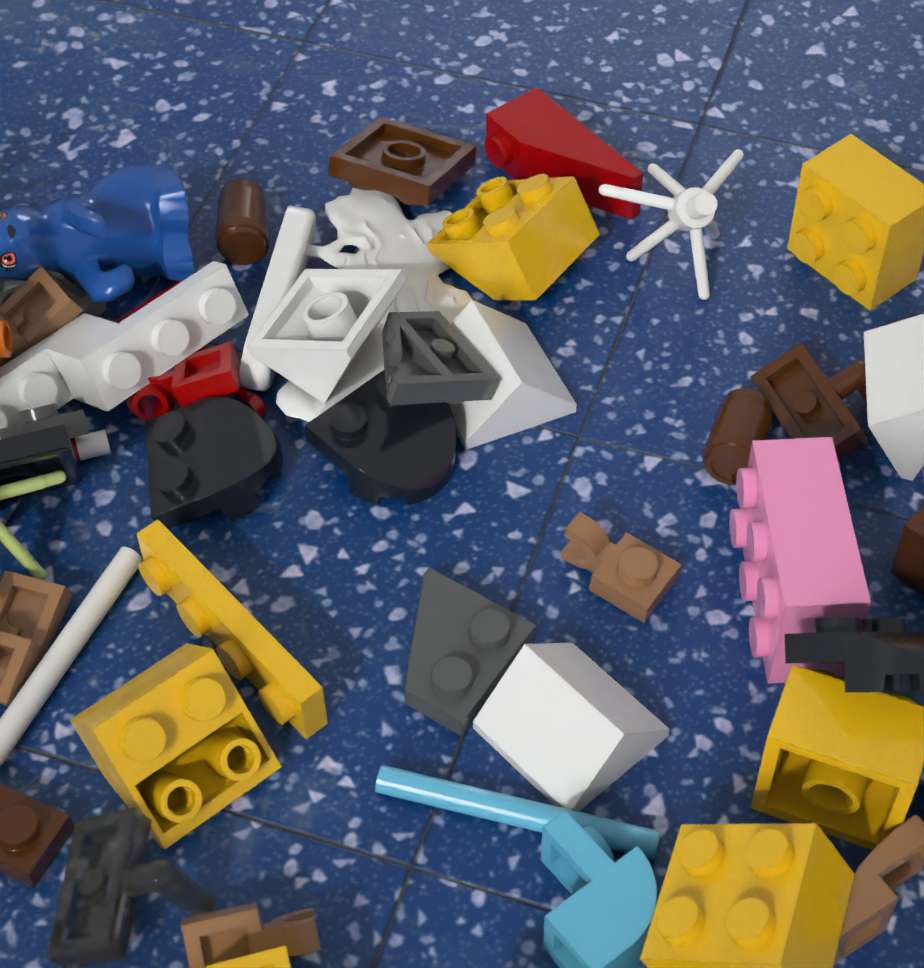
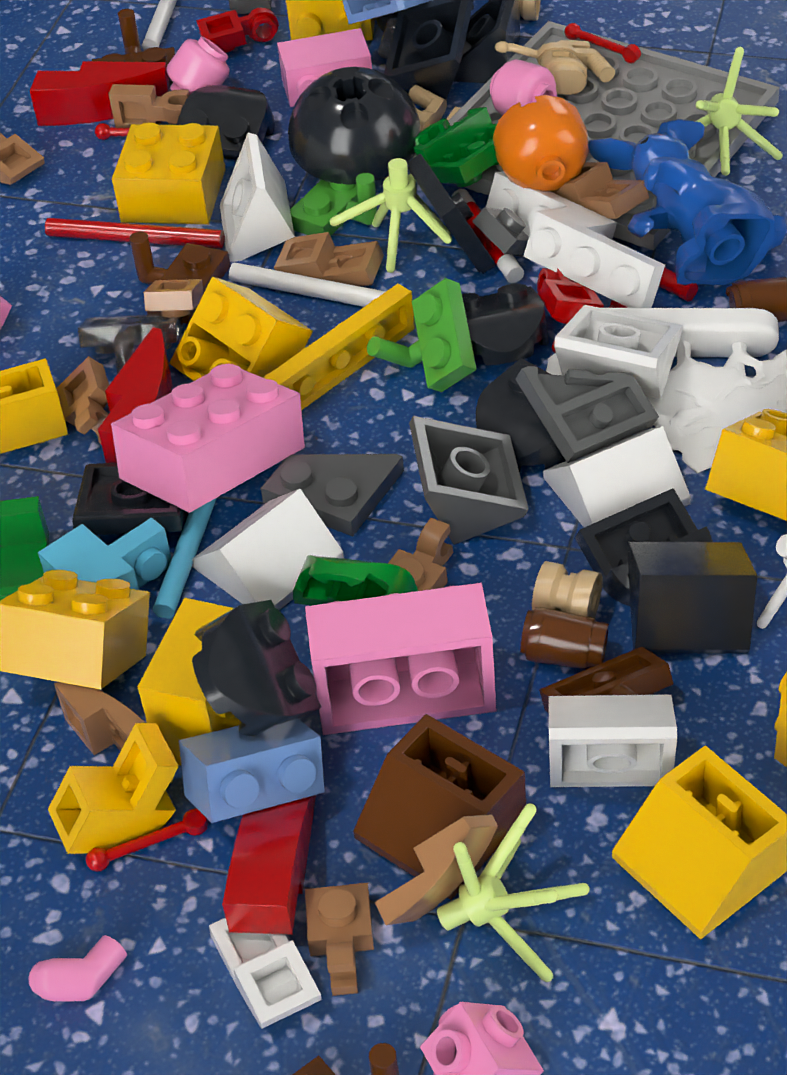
camera: 90 degrees right, 5 degrees down
none -> black plate [72,463,185,535]
none -> red slope [98,327,172,463]
none -> bright pink brick [111,363,305,513]
none -> medium nougat plate [143,279,203,318]
none -> green slope [293,555,418,606]
none -> bright green plate [367,278,477,392]
none -> dark grey slope [409,416,529,545]
none -> tan wheel [532,561,603,618]
none -> black slope [575,488,713,607]
none -> black slope [627,542,757,654]

